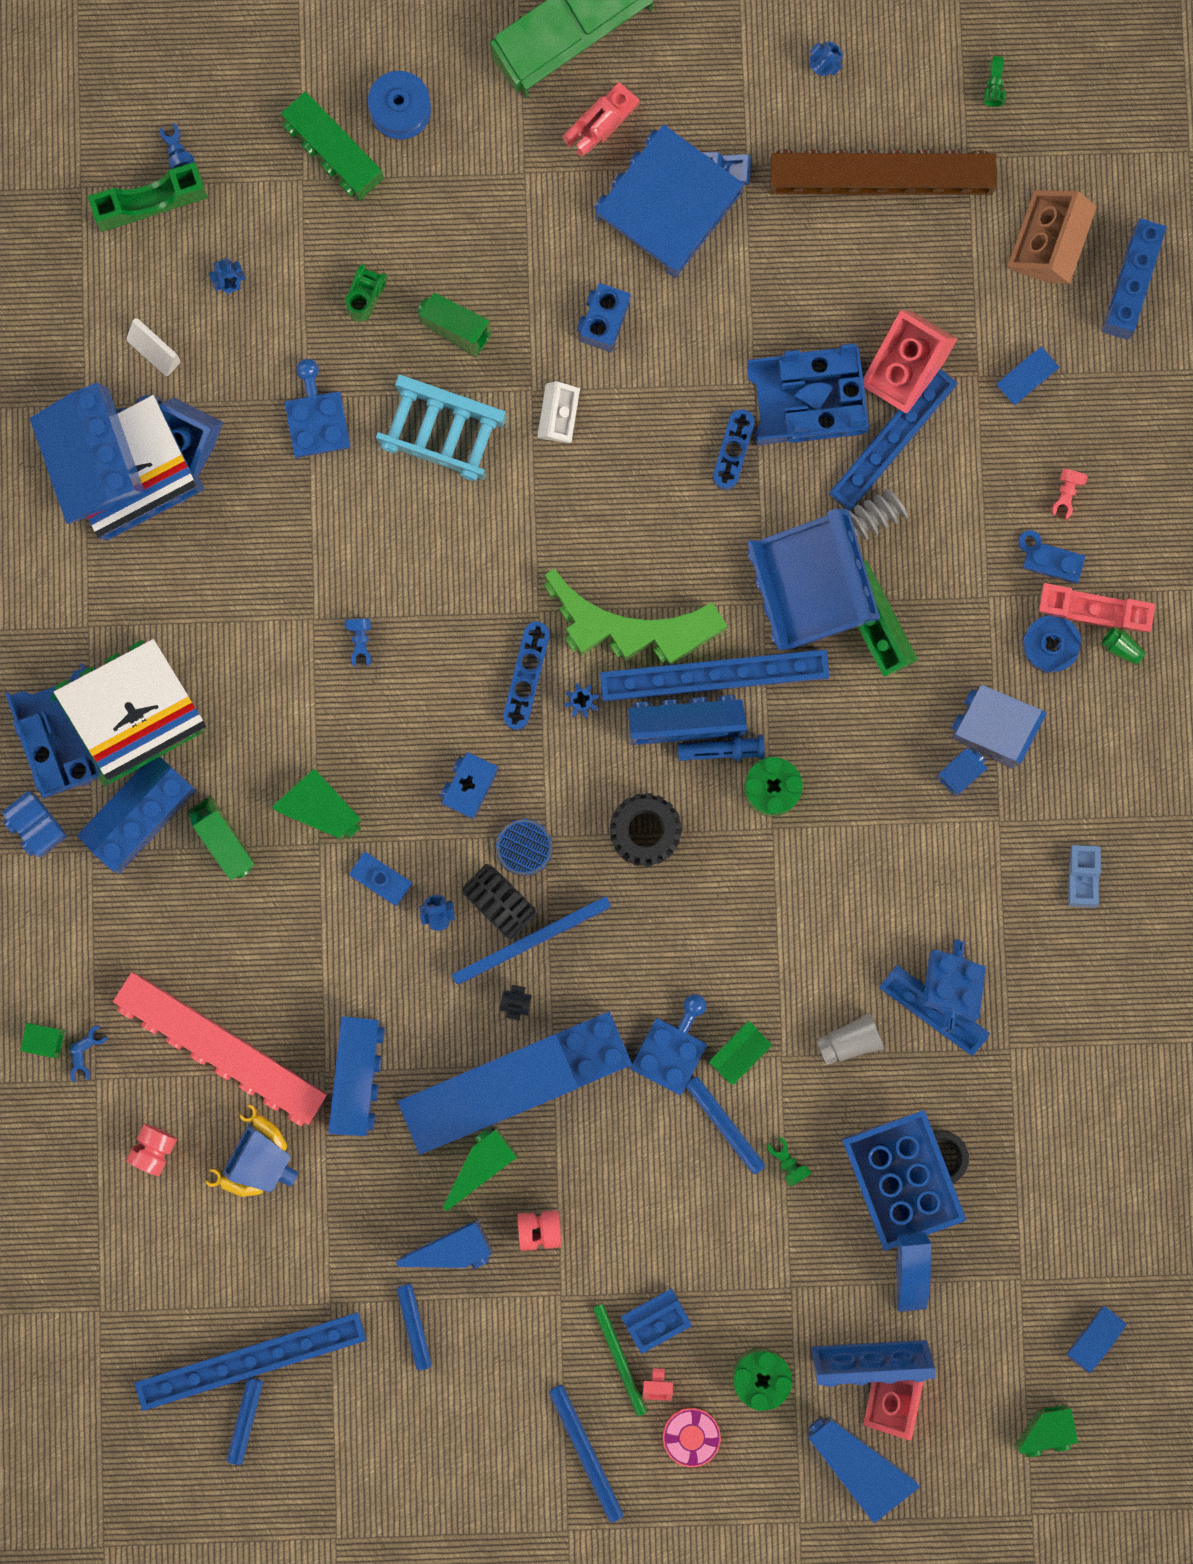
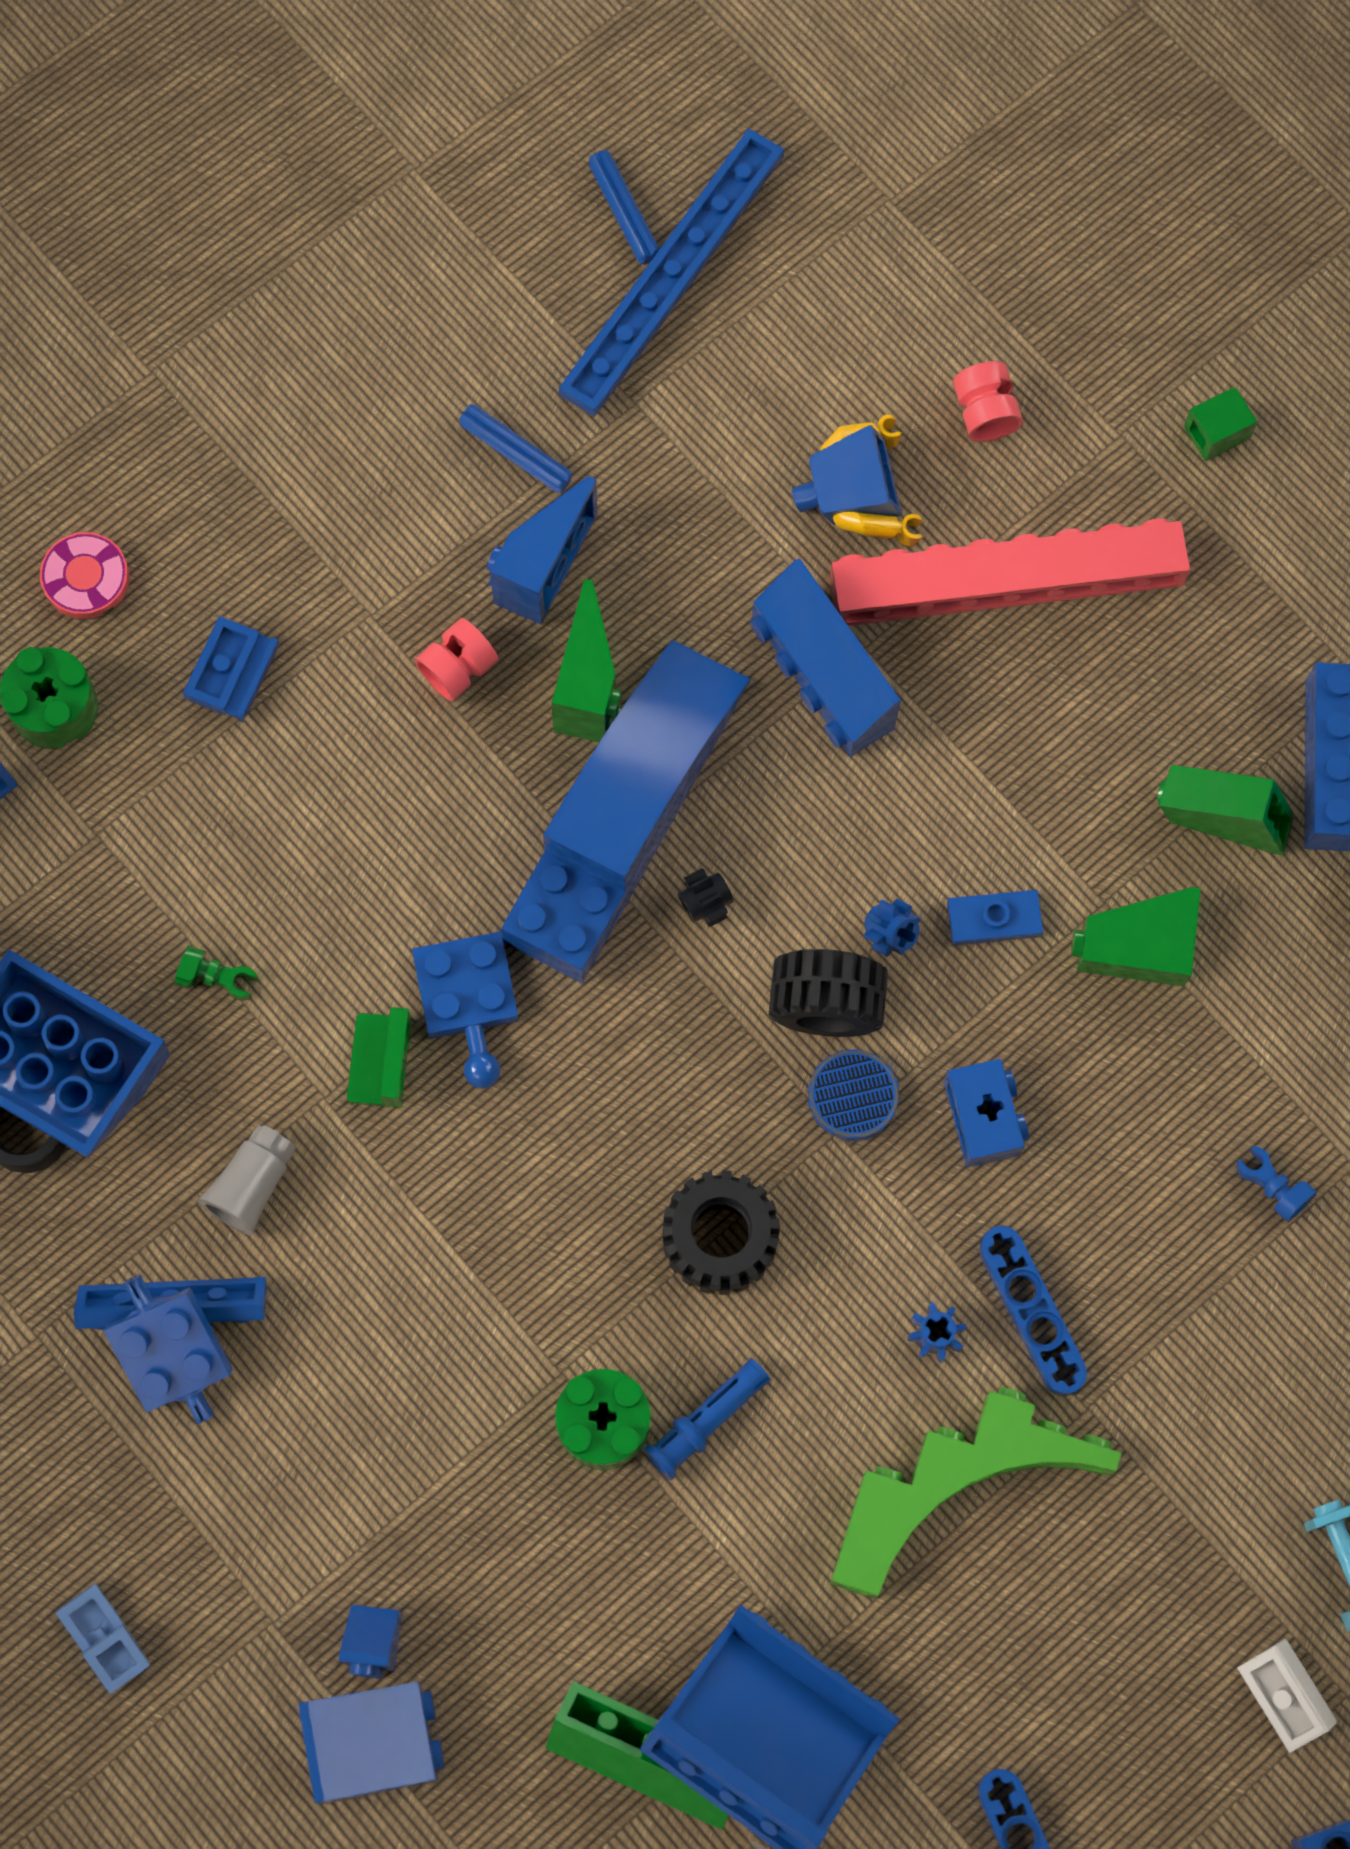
camera: 140 degrees right, 10 degrees down
blue arm [69,1026,108,1082] -> none
blue tile [452,896,611,985] -> none
blue axle [549,1385,623,1523] -> none
green bar [593,1303,647,1417] -> none
blue plate [600,649,830,702] -> none
blue slope [628,695,747,745] -> none
coral tile [642,1368,673,1401] -> none
blue axle [686,1076,765,1175] -> none

